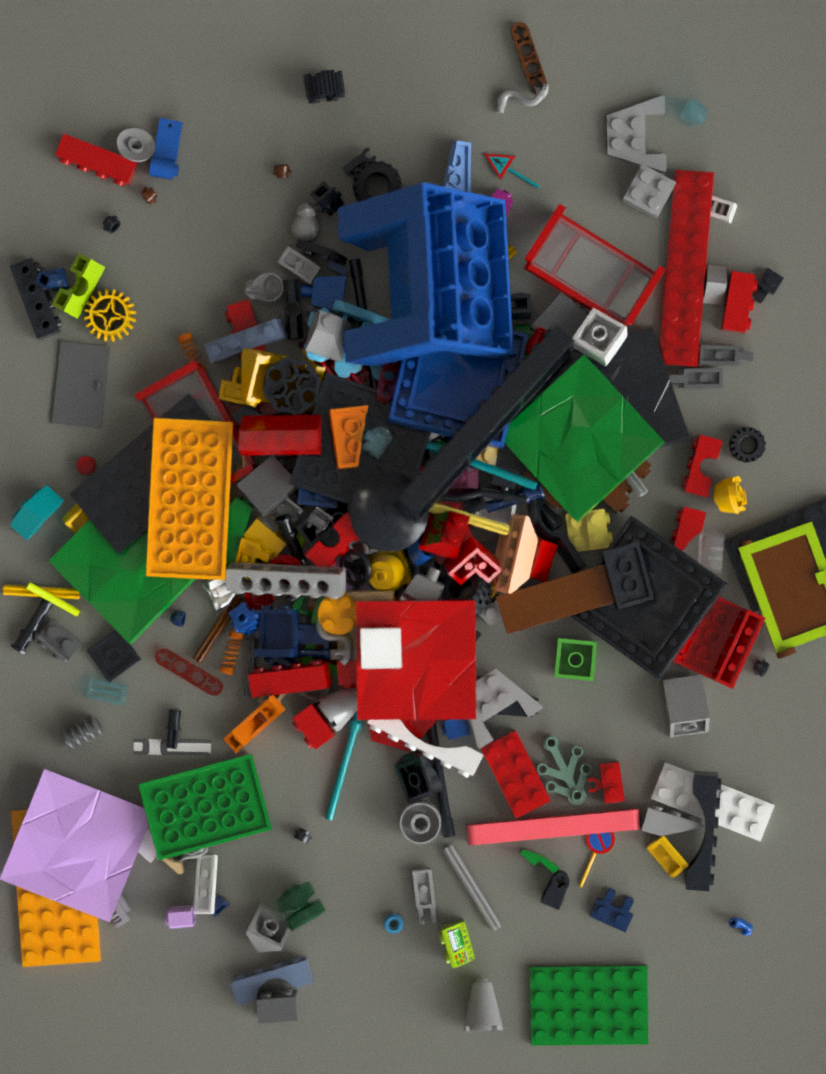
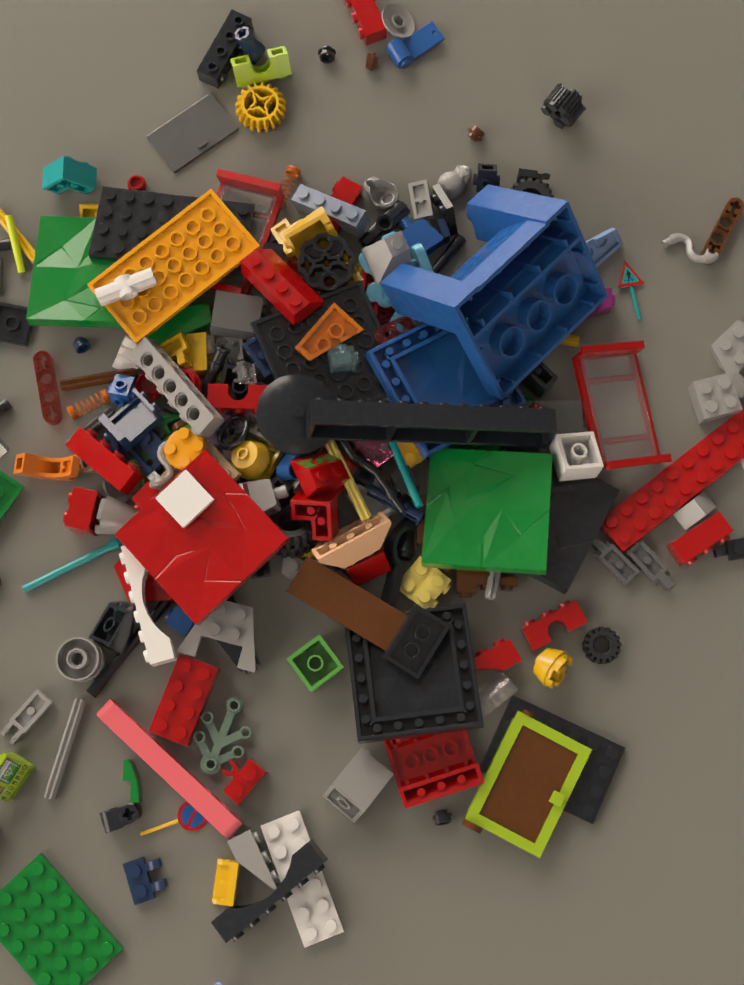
camera: 50 degrees right, 10 degrees down
none -> white piece [94,268,158,307]

